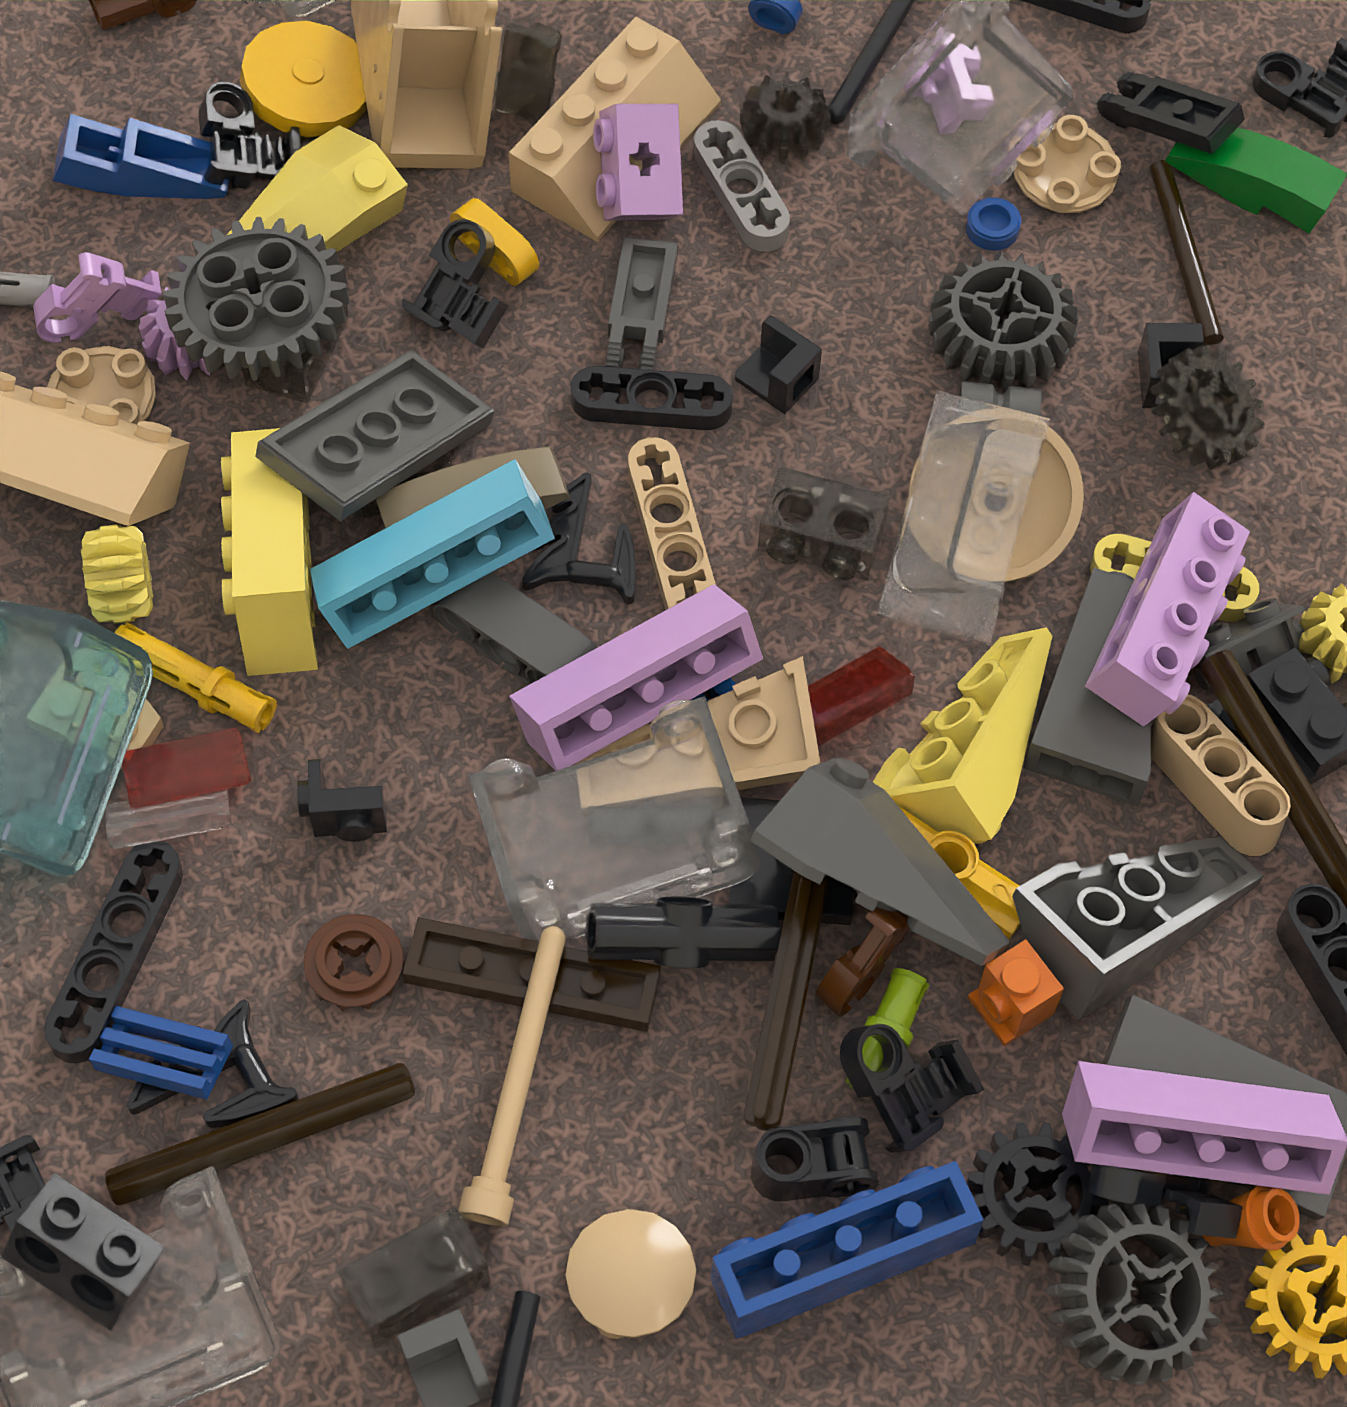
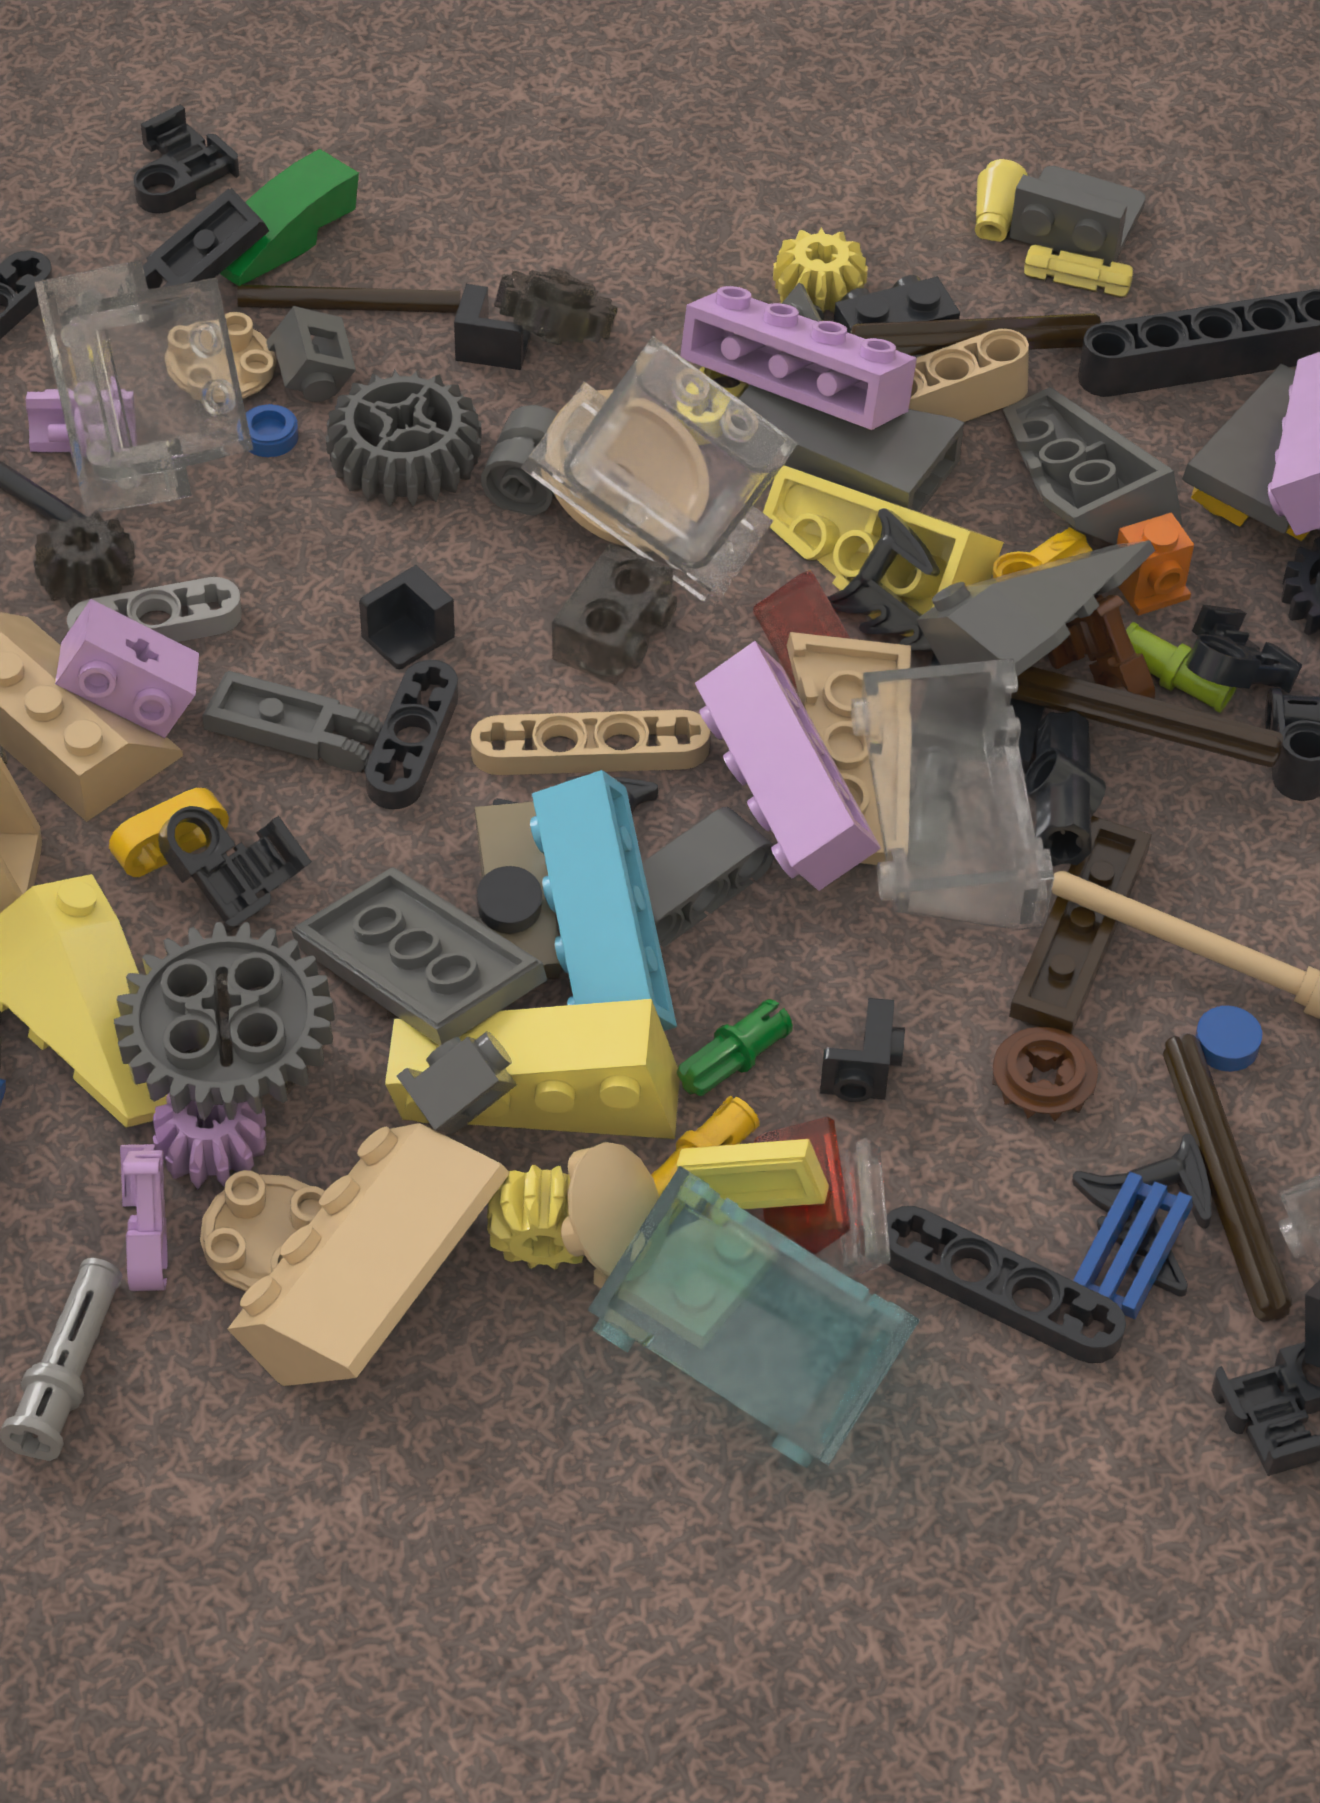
camera: 80 degrees left, 10 degrees down
none -> dark grey brick [266,306,356,402]
none -> dark grey brick [397,1031,517,1134]
none -> black tile [477,866,542,934]
none -> tan dish [561,1142,663,1279]
none -> light yellow tile [676,1139,829,1213]
none -> green axle [677,999,793,1096]
none -> black piece [823,508,940,652]
none -> blue tile [1195,1006,1262,1072]

